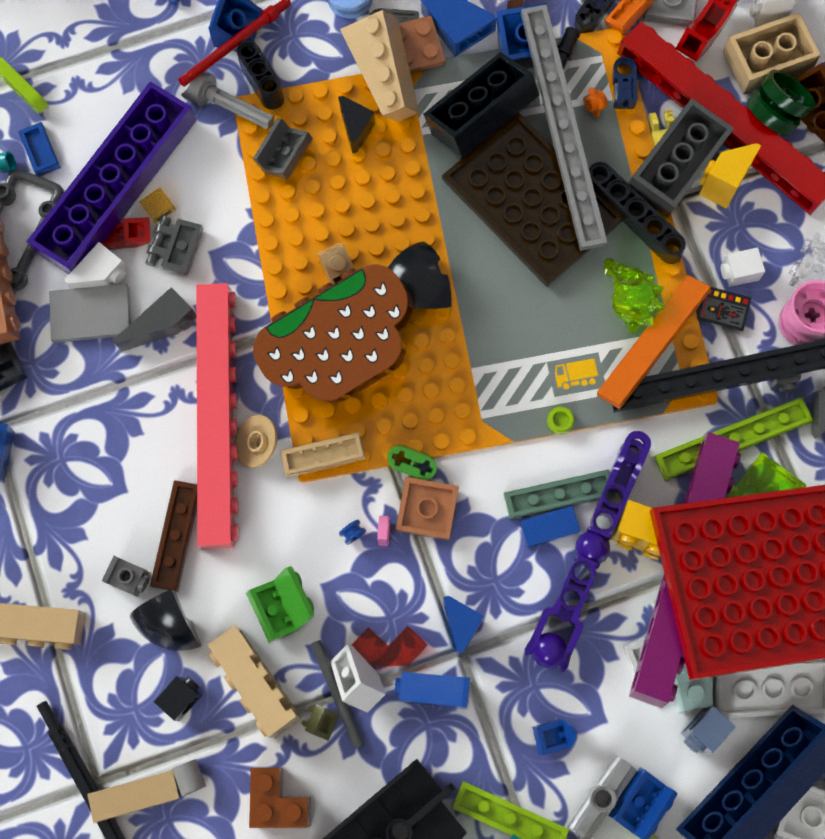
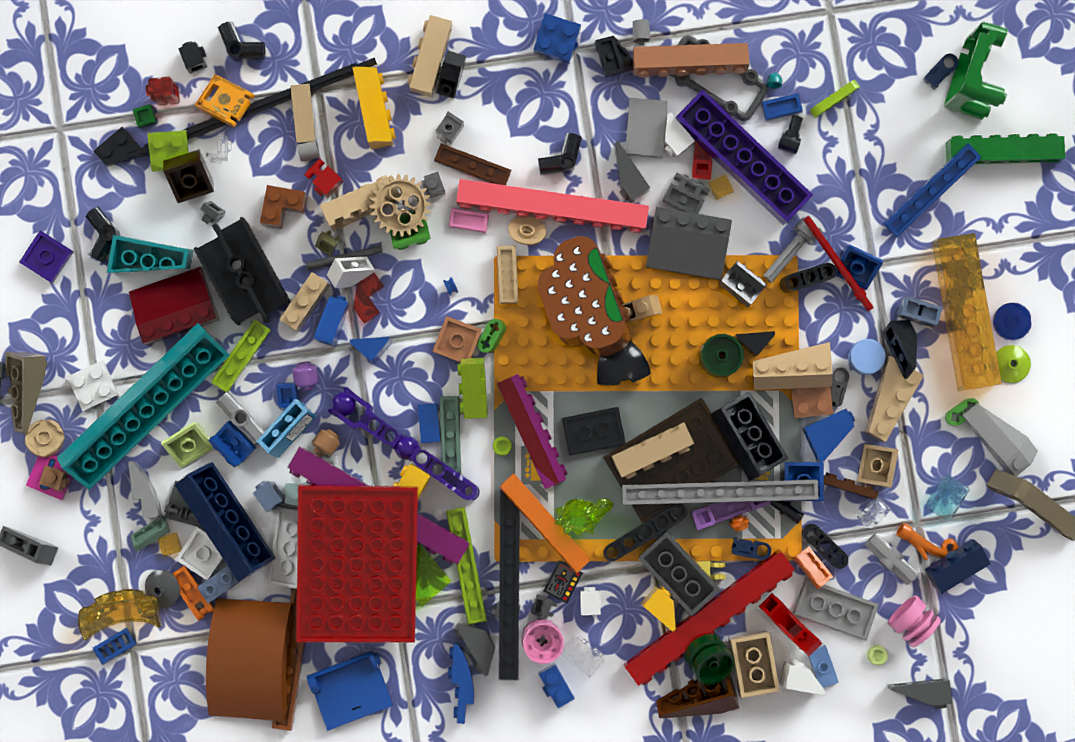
camera: 90 degrees right, 10 degrees up
black brick [130,589,202,651] -> none
black brick [154,676,202,721] -> none
bright pink tile [377,516,390,546] -> none
none -> dark azure brick [257,398,317,459]
none -> tan brick [279,272,330,332]
none -> medium lavender head [292,361,319,391]
none -> red brick [304,158,343,198]
none -> medium nougat head [311,429,340,458]
none -> yellow slope [353,67,396,150]
none -> tan gear [368,174,432,237]
none -> flat silver brick [421,172,445,199]
none -> black slope [436,51,467,99]
none -> bright pink tile [449,208,489,233]
none -> lime wedge [457,358,488,419]
none -> brick [497,374,568,489]
none -> dark grey tile [531,594,557,619]
none -> black piece [538,133,582,175]
none -> black tile [562,407,626,456]
none -> tan wedge [611,423,694,480]
none -> dark grey slope [646,207,732,281]
none -> medium lavender slope [691,501,771,530]
none -> dark green wheel [699,334,744,378]
none -> black pin [778,115,803,155]

